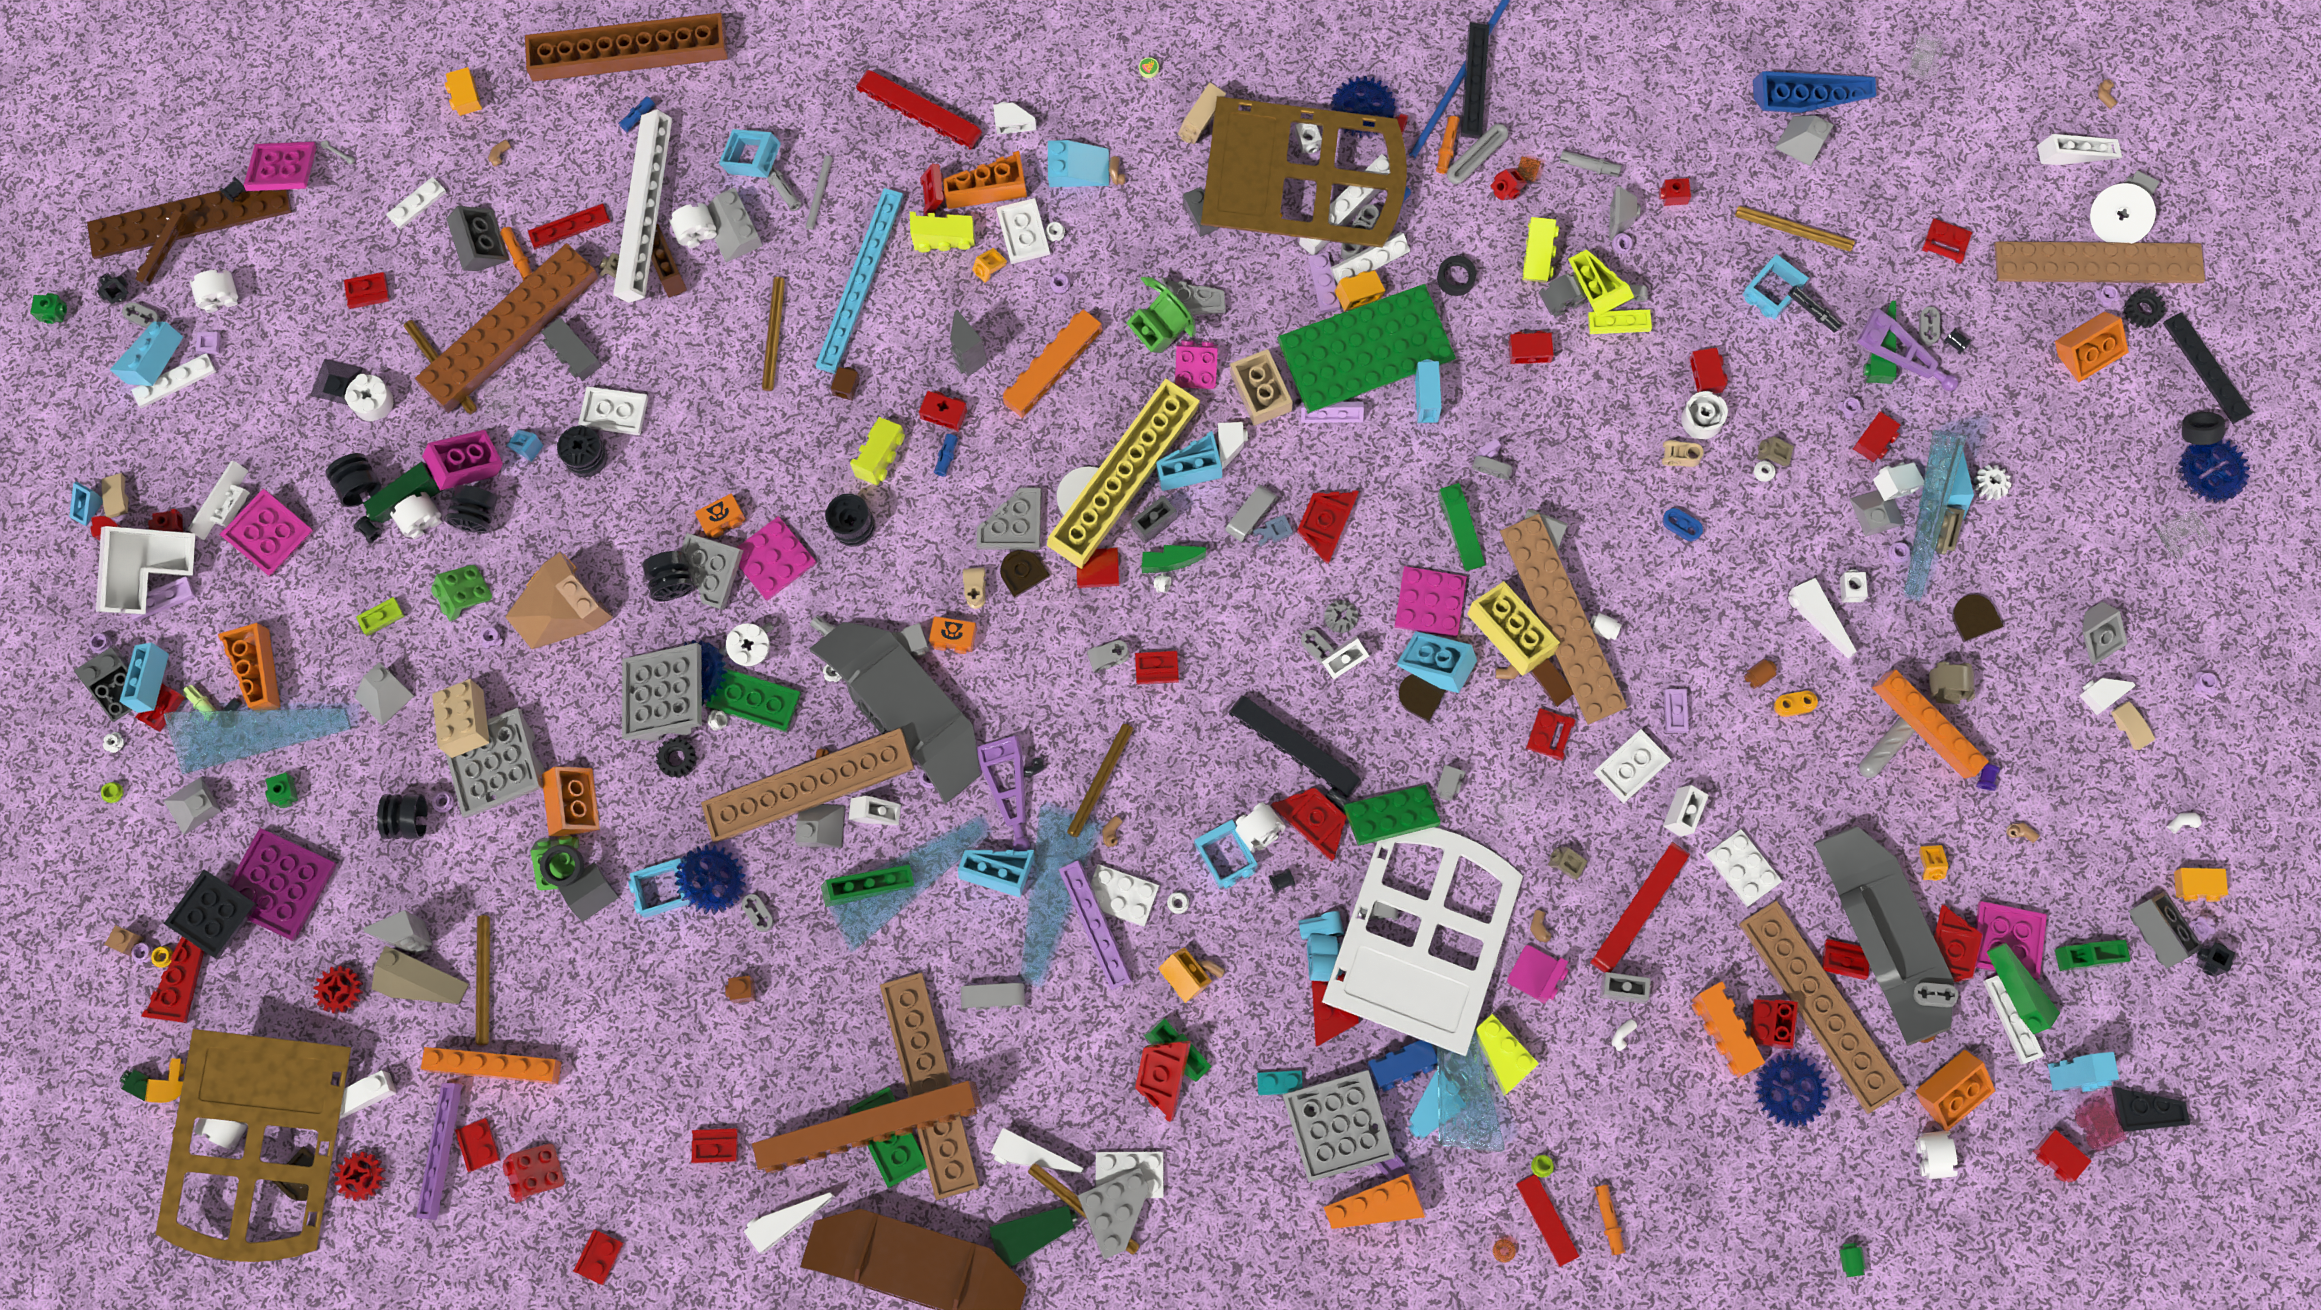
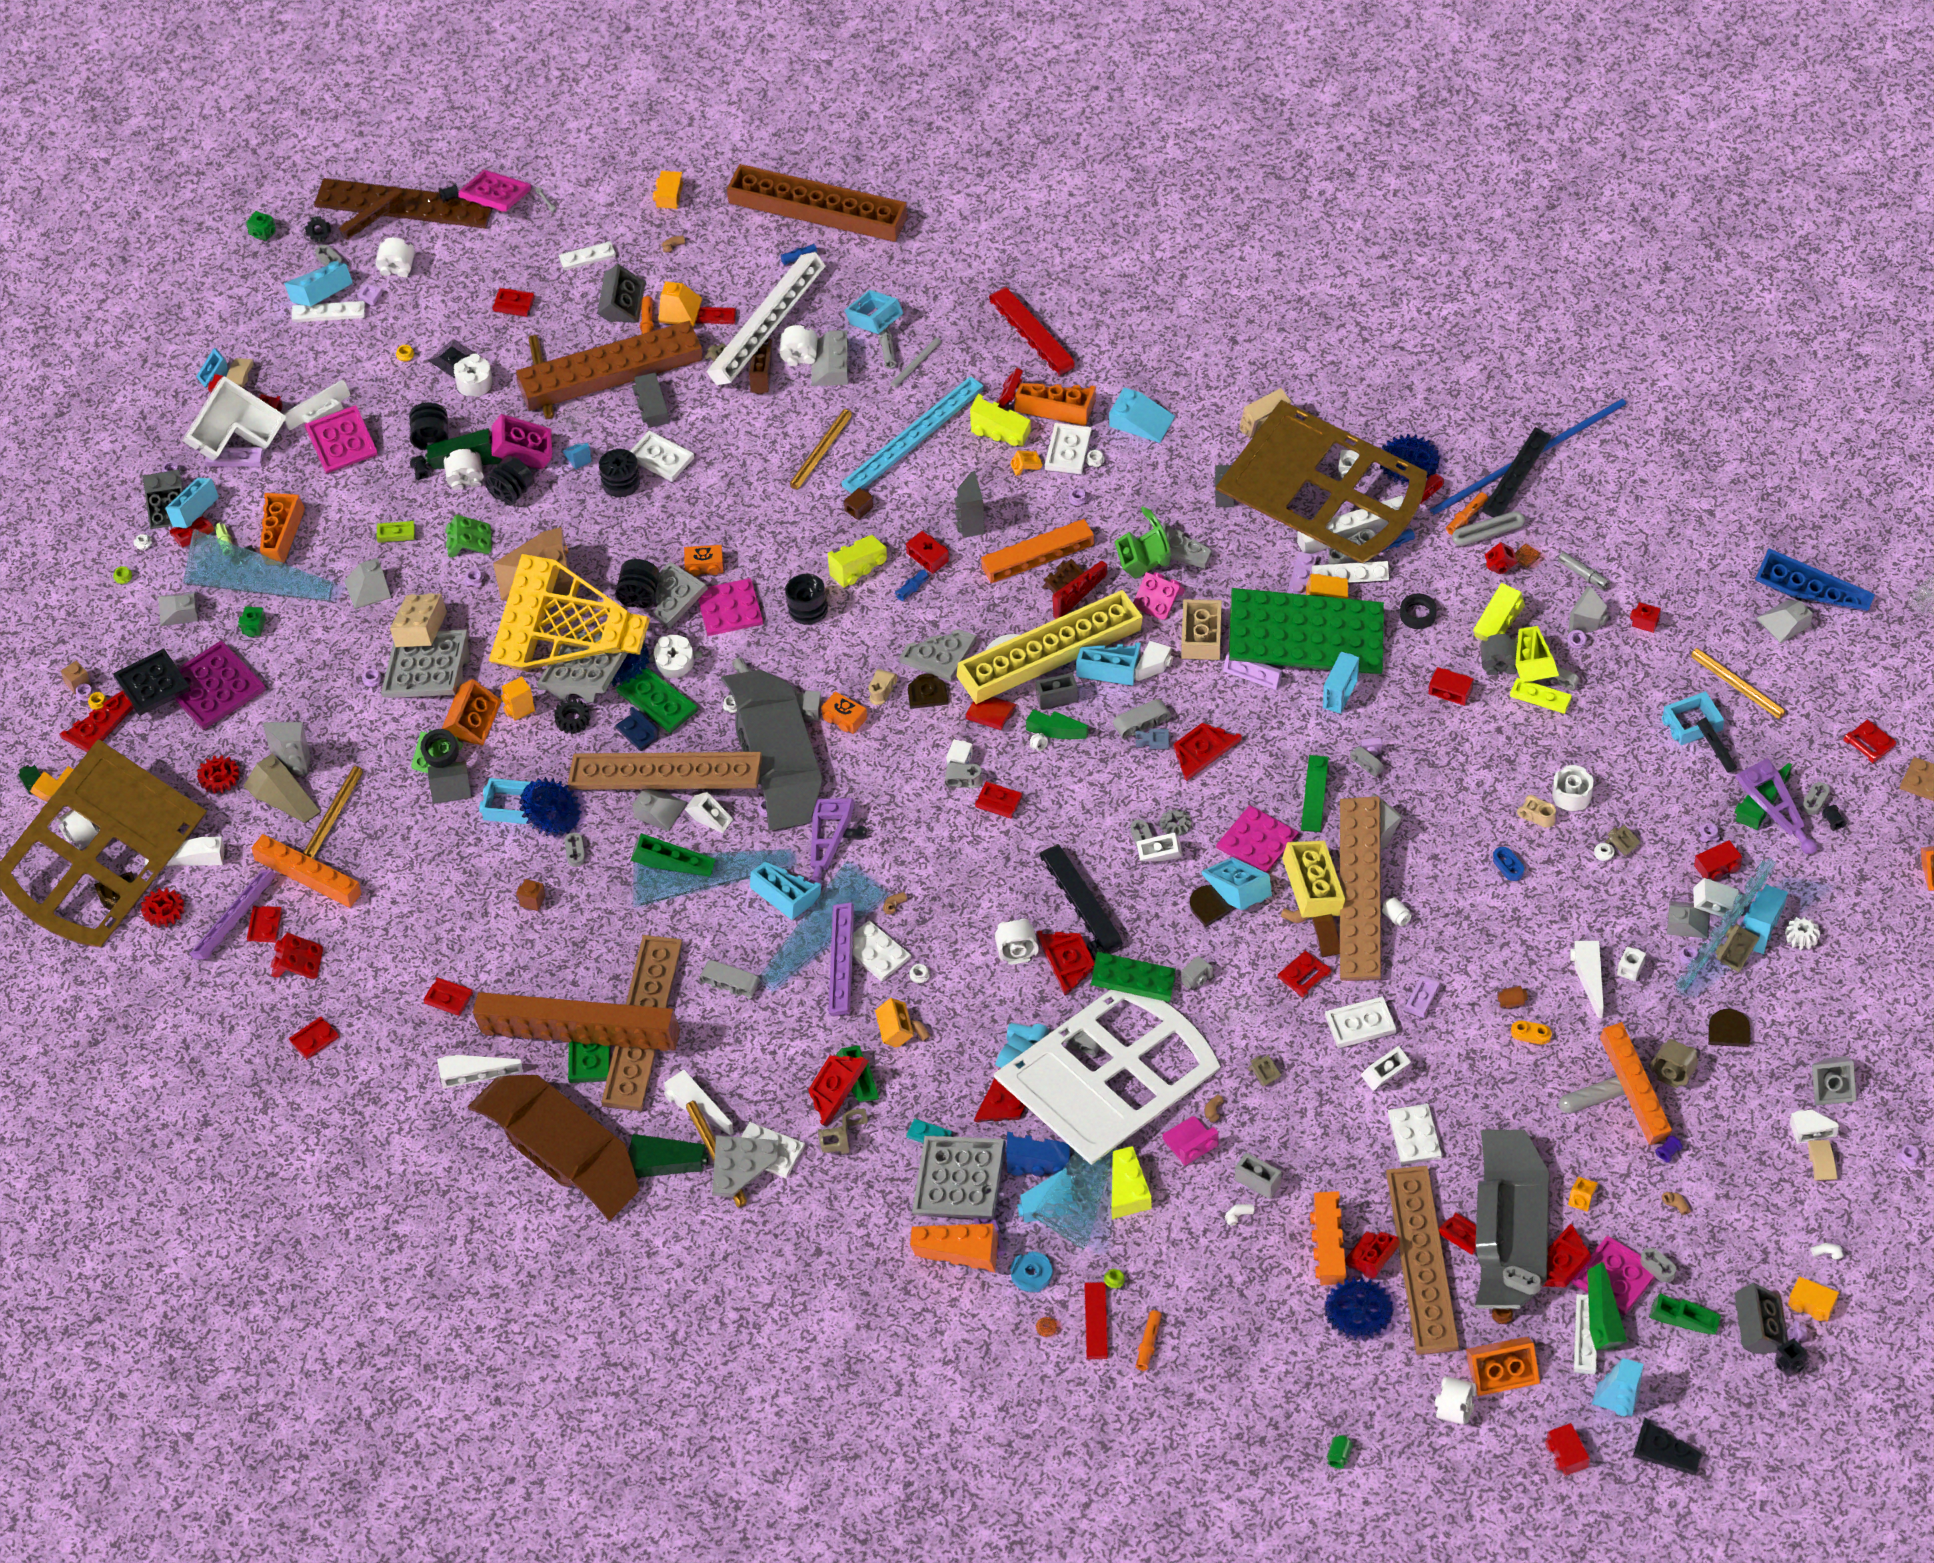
camera: 25 degrees right, 20 degrees down
black wheel [377,794,428,839] -> none
white plate [708,710,727,731] -> none
white slope [993,102,1037,135] -> none
pearl gold axle [1067,724,1133,838] -> none
medium nougat arm [1109,156,1125,186] -> none
tile [1139,58,1159,78] -> none
medium azure window [1194,820,1258,889] -> none
black bush [1268,868,1296,894] -> none
red beam [1590,842,1690,973] -> none
red brick [1689,347,1728,394] -> none
clear pink brick [2074,1097,2127,1152] -> none
none -> yellow plate [396,344,414,362]
none -> yellow wing [489,554,650,672]
none -> light orange brick [501,676,535,721]
none -> dark blue bracket [615,706,658,751]
none -> light orange slope [658,281,702,327]
none -> dark tan piece [818,1108,868,1155]
none -> white brick [946,739,973,765]
none -> dark azure plate [1010,1251,1053,1292]
none -> reddish brown bracket [1041,559,1084,593]
none -> red wing [1052,560,1108,619]
none -> light grey beam [1640,1248,1676,1283]

